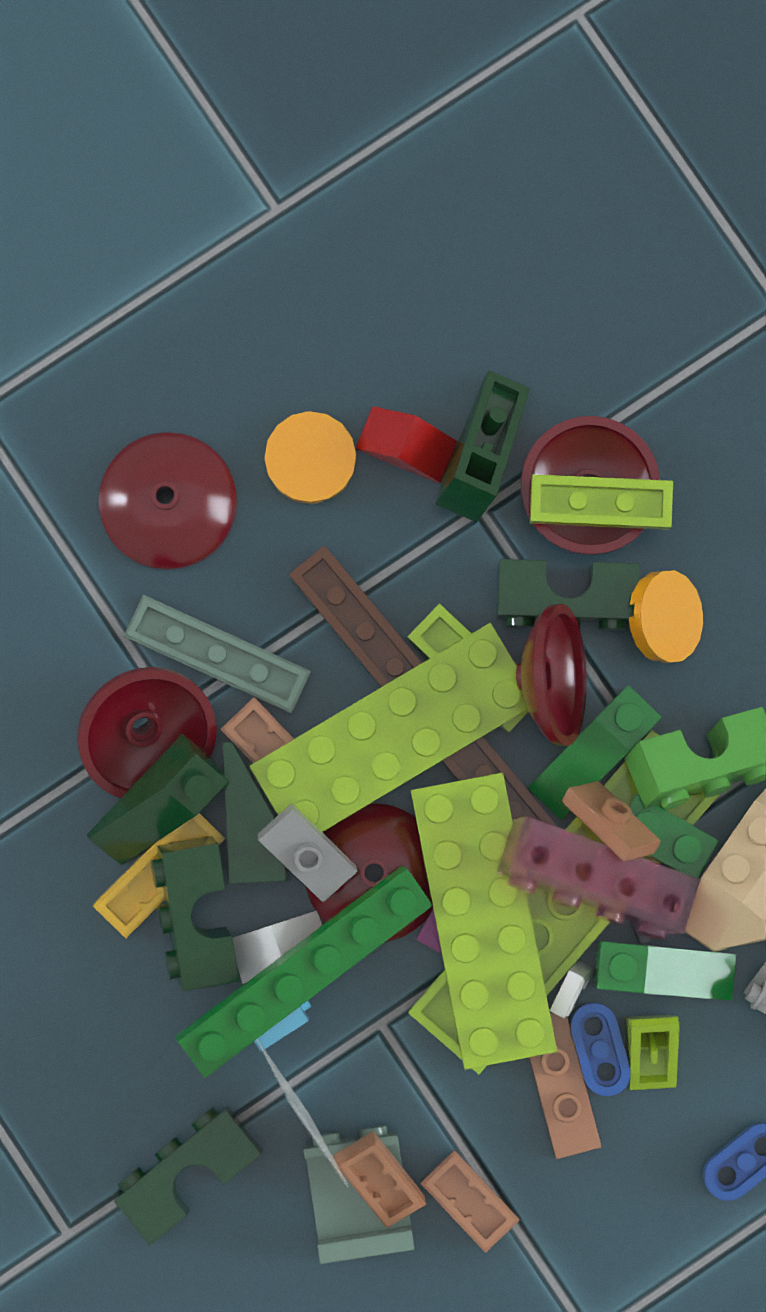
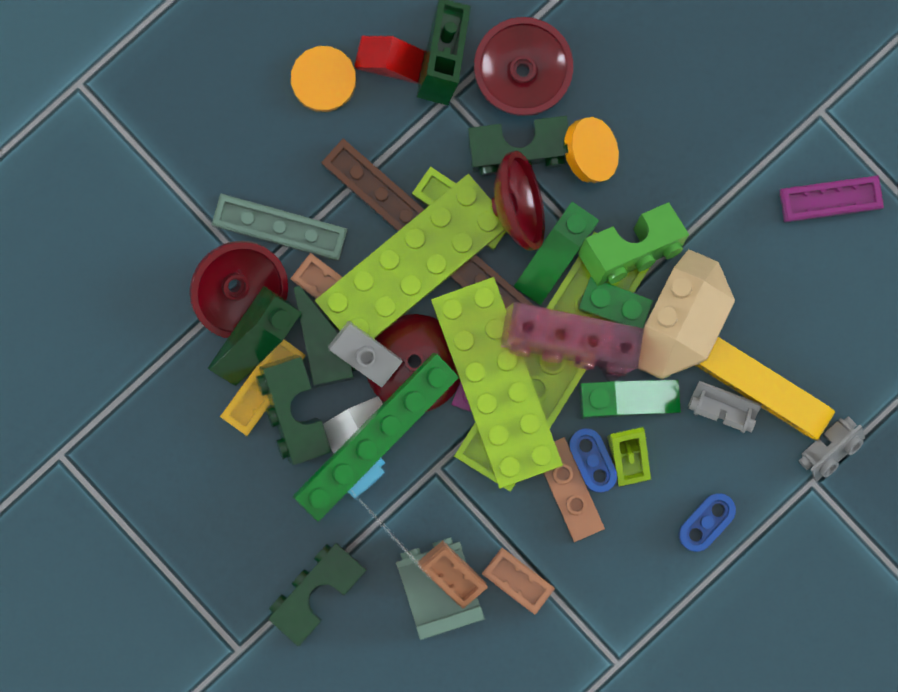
camera: 10 degrees left, 0 degrees up
dark red dish [99,432,237,570] -> none
lime plate [529,474,673,530] -> none
white tile [550,960,594,1018] -> none
nougat plate [562,781,661,862] -> none

